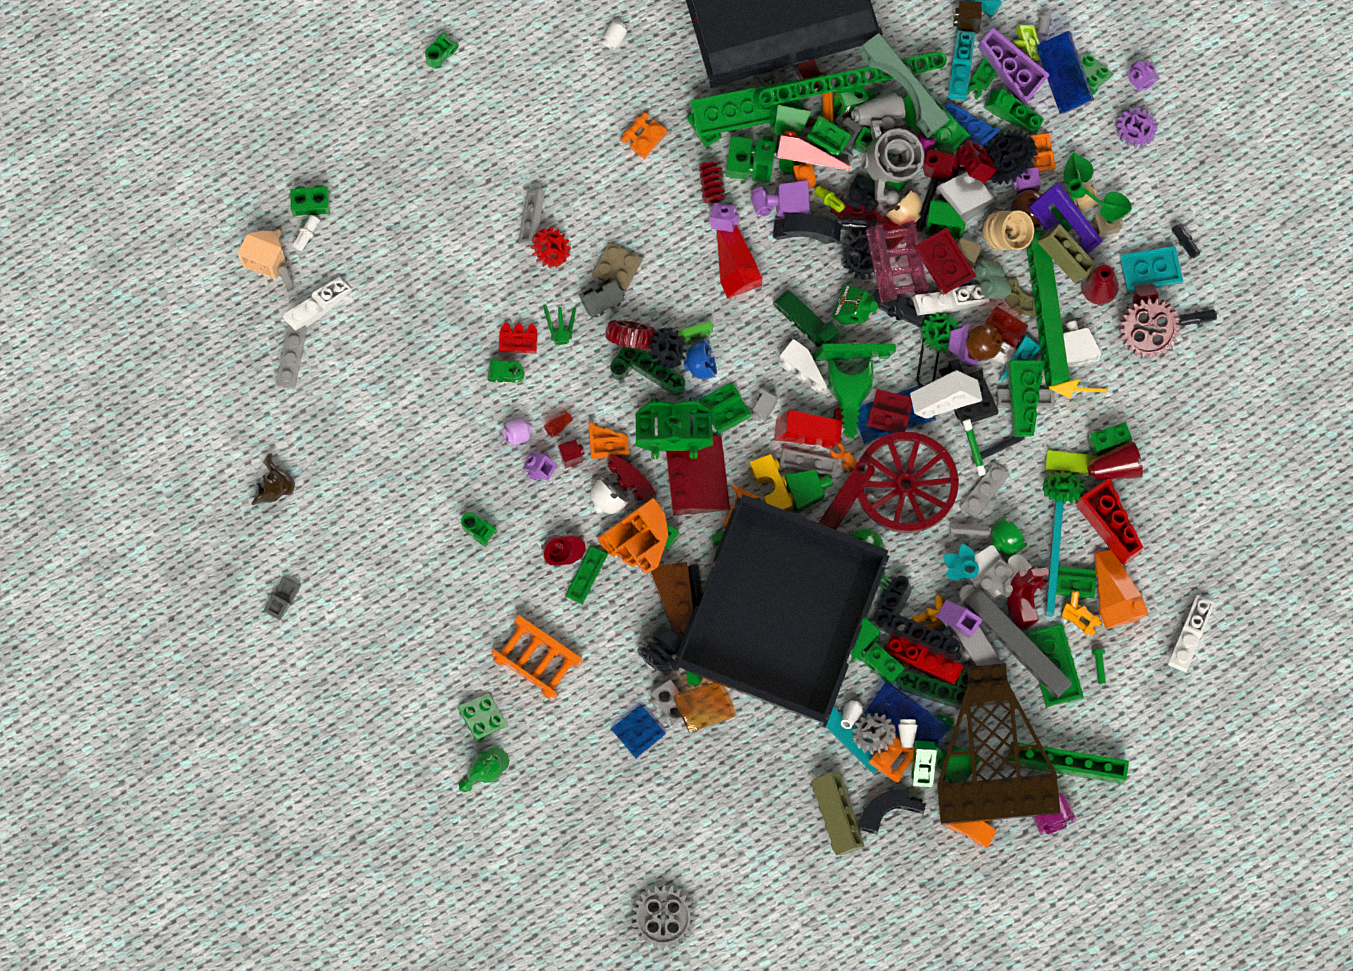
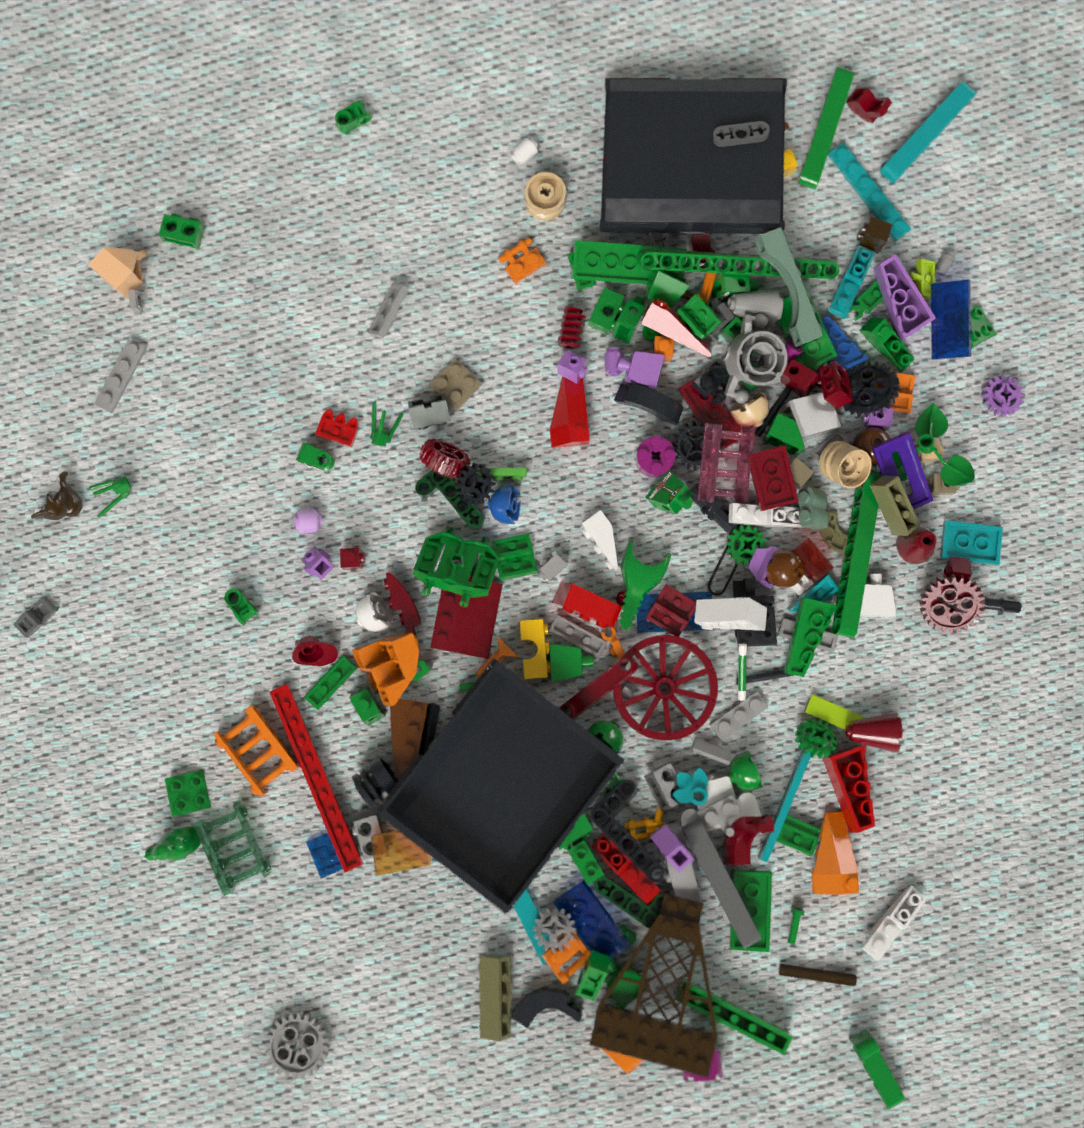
camera: 15 degrees right, 10 degrees up
white slope [283,277,352,330] -> none
white axle [293,215,320,251] -> none
red gear [530,227,571,269] -> none
clear red cone [544,412,573,438] -> none
orange wing [588,422,629,459] -> none
dark green beam [773,289,840,347] -> none
green wing [812,344,896,362] -> none
lime axle [814,185,845,212] -> none
black axle [841,218,878,232] -> none
white cone [841,700,863,729] -> none
white cone [898,720,917,748] -> none
yellow piece [1049,378,1108,399] -> none
light orange piece [1061,591,1103,636] -> none
green brick [1087,422,1133,456] -> none
medium lavender brick [1127,60,1160,91] -> none
black axle [1171,223,1200,259] -> none
none -> green plant [89,476,132,518]
none -> clear green fence [193,802,272,896]
none -> red plate [269,684,364,872]
none -> green torso [349,685,385,726]
none -> tan wheel [525,172,566,221]
none -> magenta brick [636,436,676,478]
none -> dark grey brick [644,763,680,811]
none -> dark brown axle [778,964,857,987]
none -> green beam [849,1030,906,1110]

